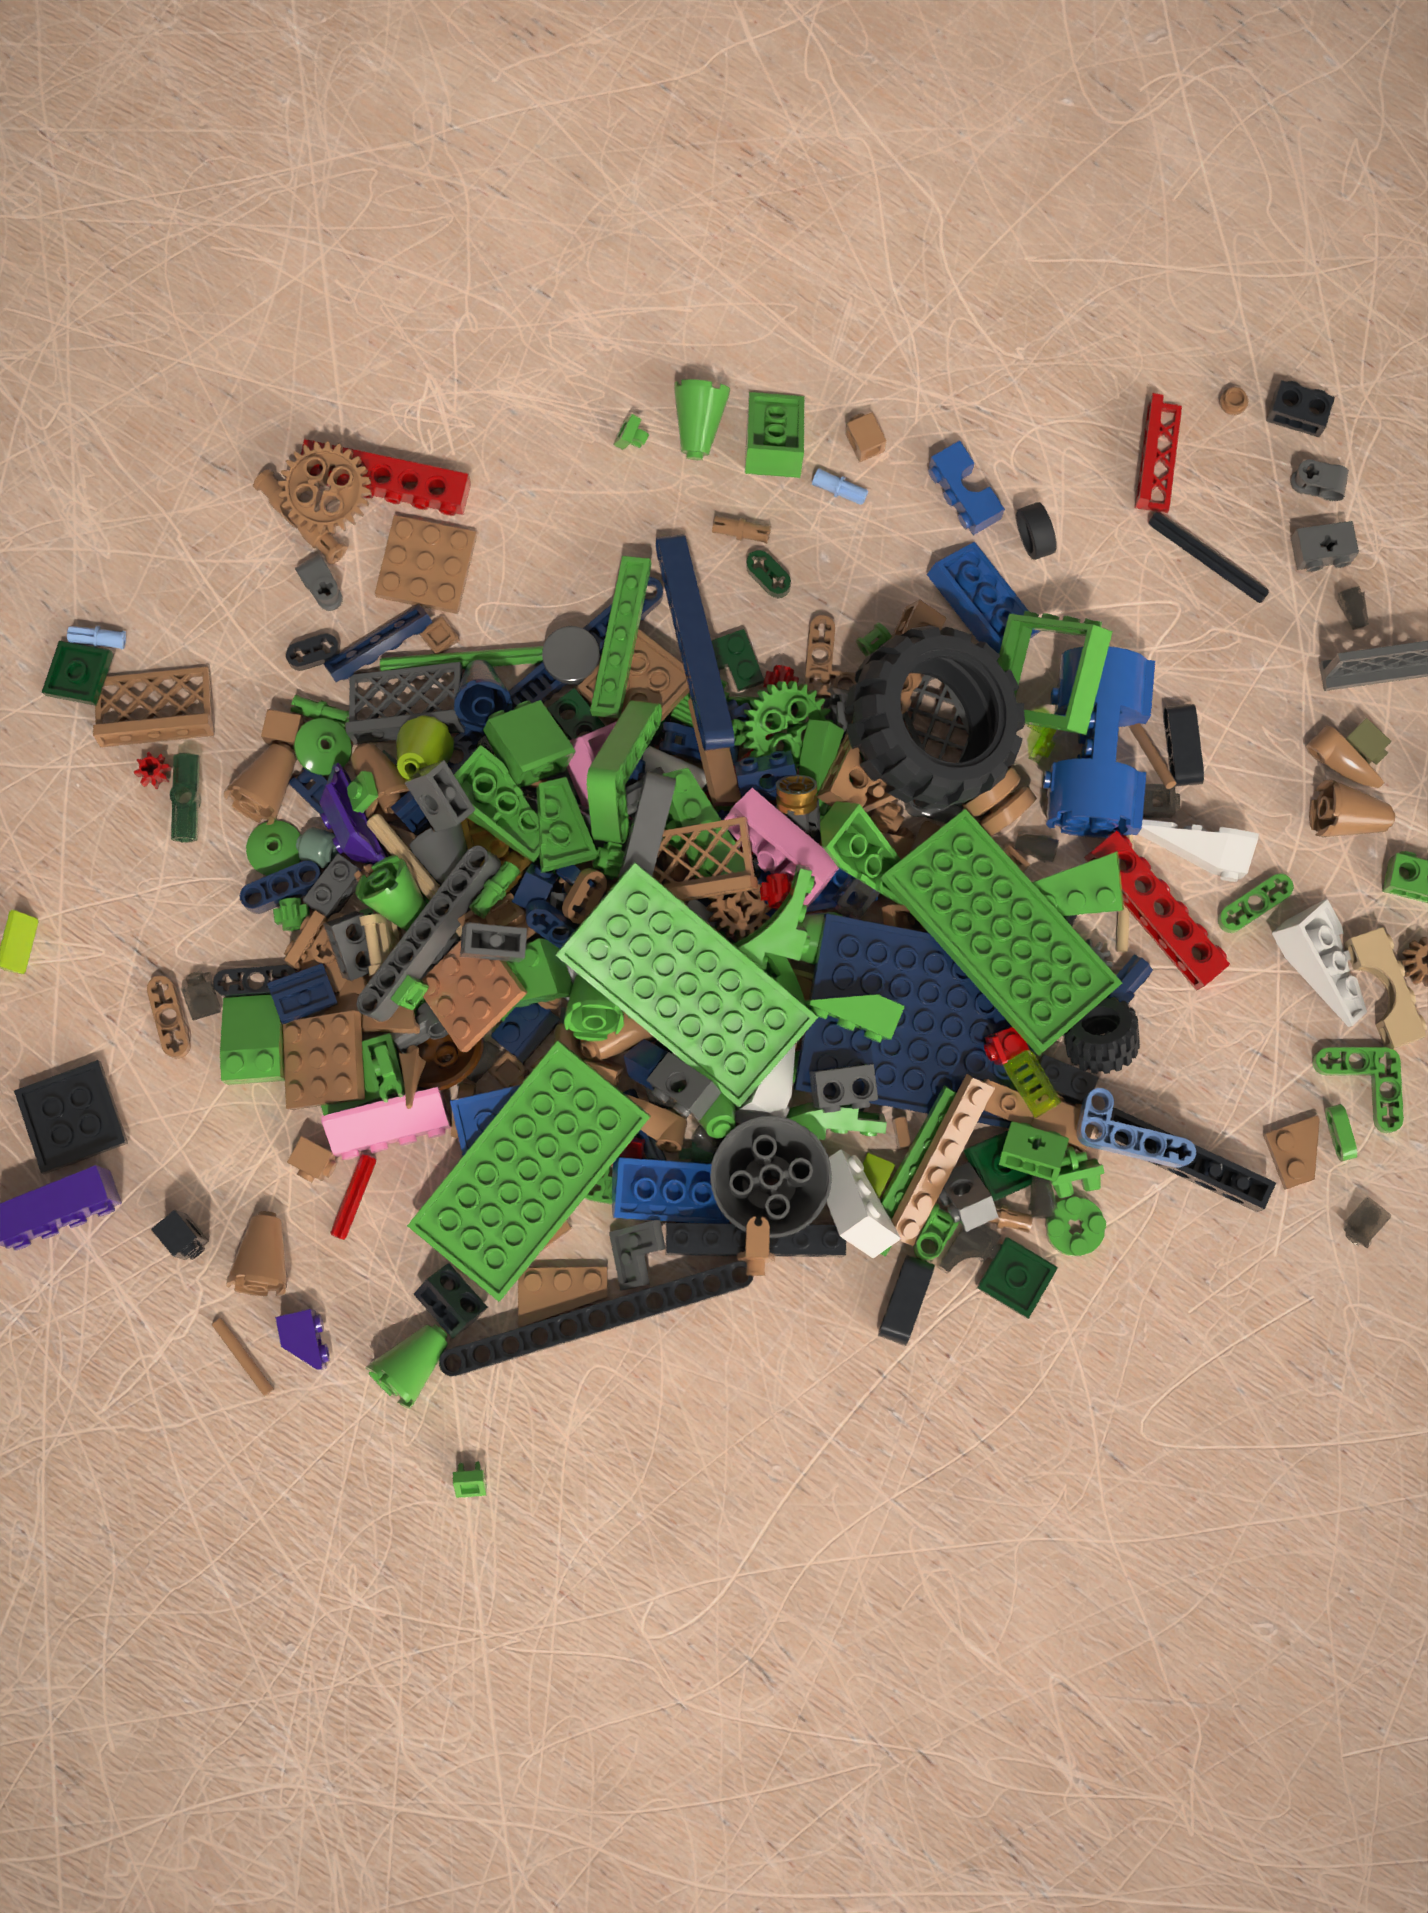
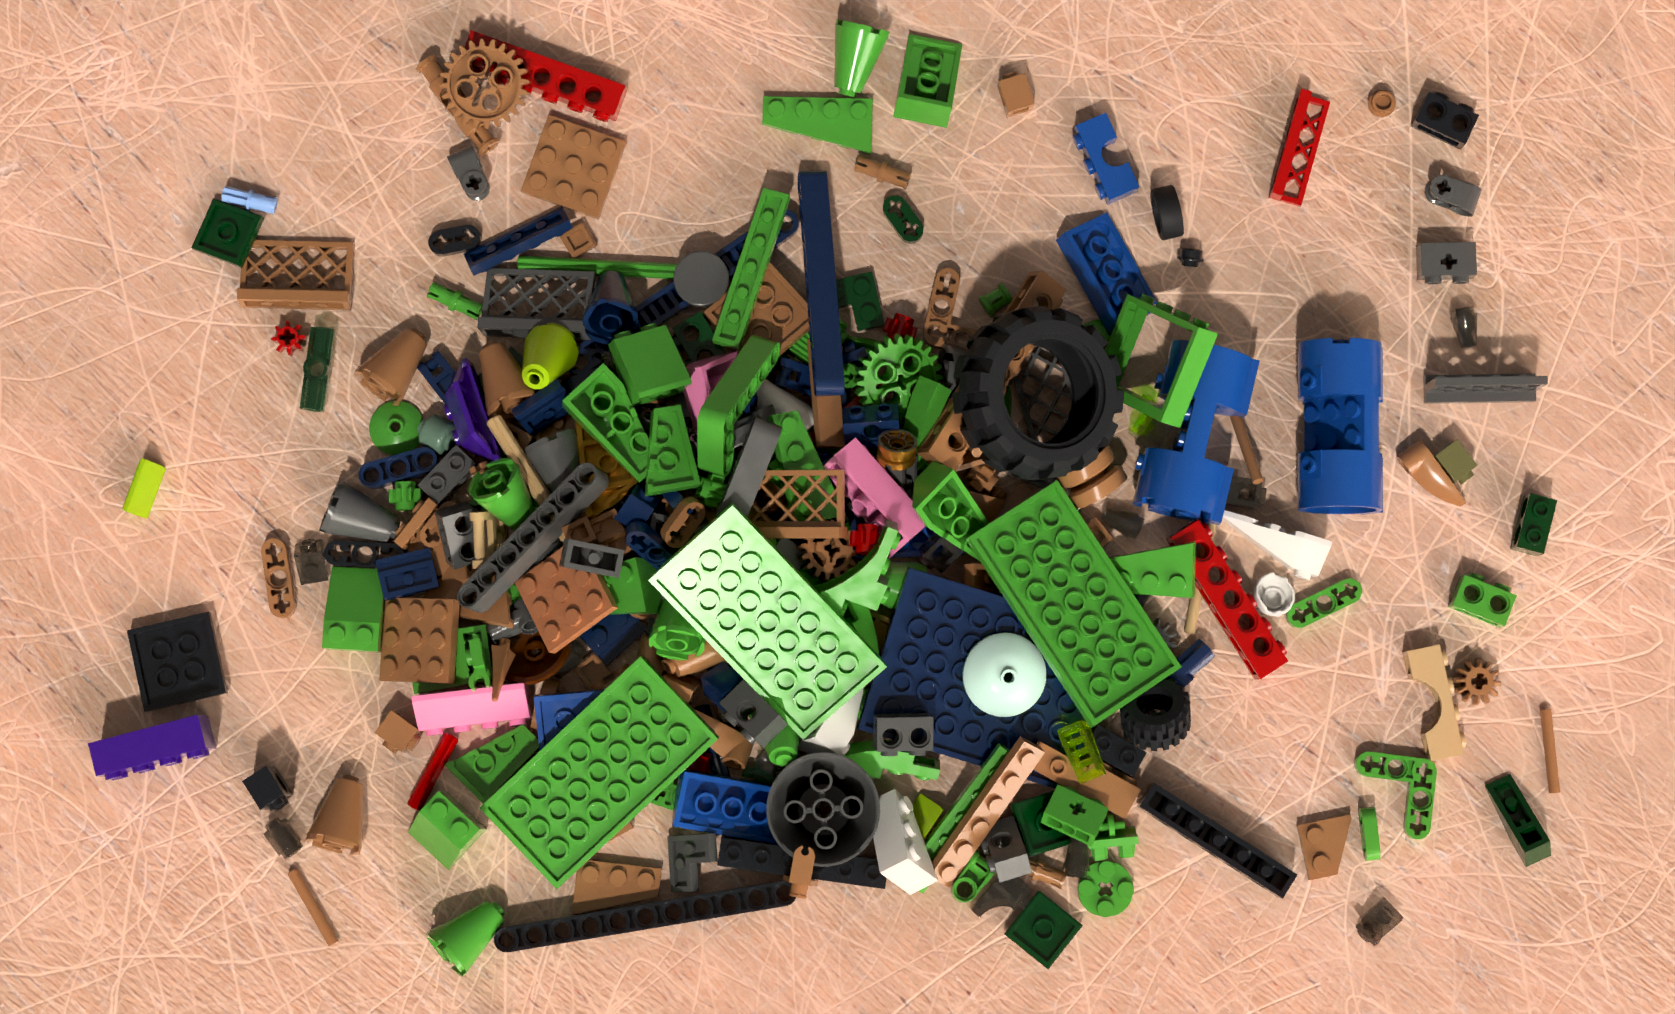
camera: 10 degrees right, 5 degrees up
medium nougat brick [261,709,305,749] -> none
dark purple slope [275,1309,330,1370] -> none
bright green dish [294,718,351,775] -> none
bright green plate [347,771,378,813] -> none
bright green tile [391,975,429,1010] -> none
dark grey brick [404,760,475,832] -> none
black brick [414,1263,488,1339] -> none
bright green pin [469,861,520,918] -> none
bright green tile [613,414,649,450] -> none
bright green slope [804,995,905,1043] -> none
light blue axle [812,468,868,505] -> none
black beam [878,1254,935,1346] -> none
medium nougat tile [892,1117,911,1150] -> none
red bracket [984,1026,1030,1065] -> none
medium blue beam [1076,1088,1196,1168] -> none
black axle [1148,511,1269,603] -> none
black beam [1163,704,1204,787] -> none
white wedge [1272,899,1367,1027] -> none
medium nougat cone [1309,779,1395,837] -> none
none -> clear smoke brick [263,817,304,860]
none -> dark grey cone [319,480,400,542]
none -> bright green slope [408,791,487,870]
none -> bright green wing [445,724,539,804]
none -> bright green wing [762,96,873,155]
none -> light aqua dish [962,632,1046,717]
none -> black plate [1177,248,1204,267]
none -> white hair [1253,572,1295,616]
none -> blue cylinder [1298,338,1383,515]

